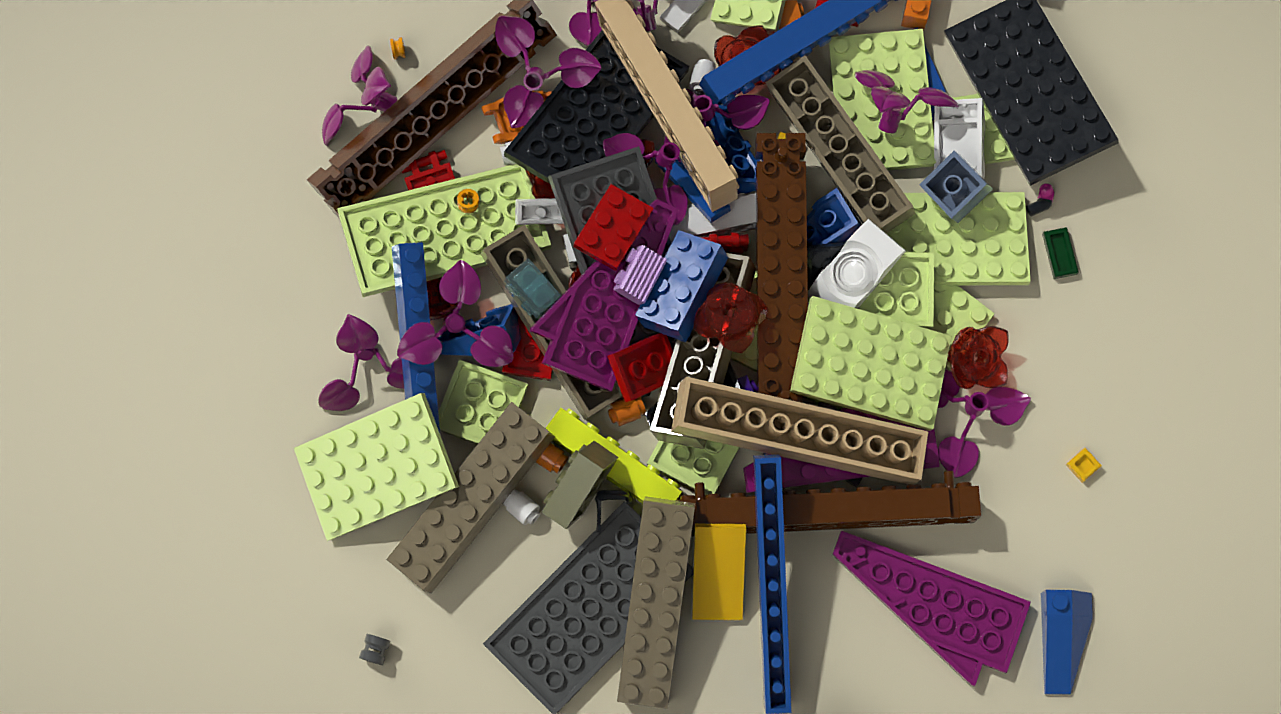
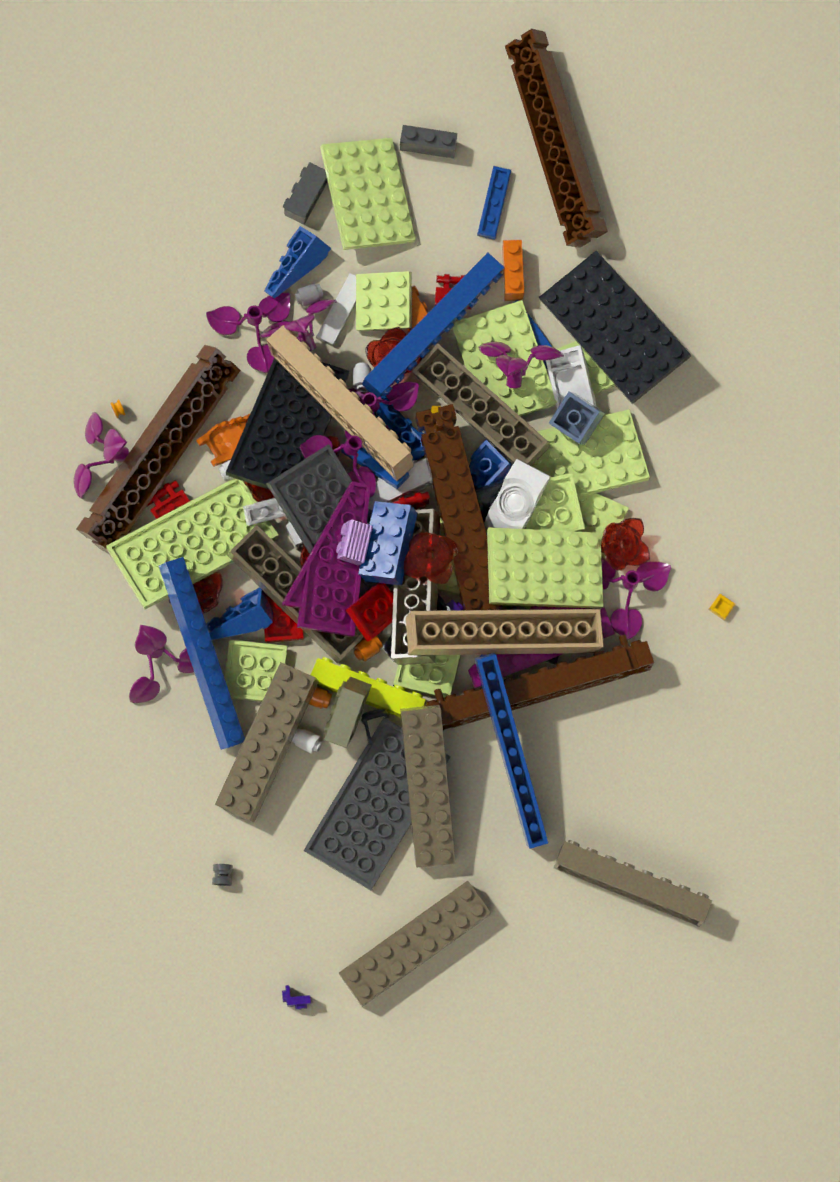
camera: 20 degrees left, 0 degrees up
yellowish green plate [294,393,459,541] -> none
magenta plant [397,260,514,367] -> none
light orange bush [457,189,479,213] -> none
magenta plant [495,16,601,128] -> none
clear light blue brick [504,258,561,319] -> none
red plate [573,184,654,271] -> none
yellow tile [692,524,746,620] -> none
magenta wing [832,531,1031,687] -> none
arm [1026,183,1054,217] -> none
blue wedge [1041,590,1093,694] -> none
dark green tile [1042,227,1079,279] -> none

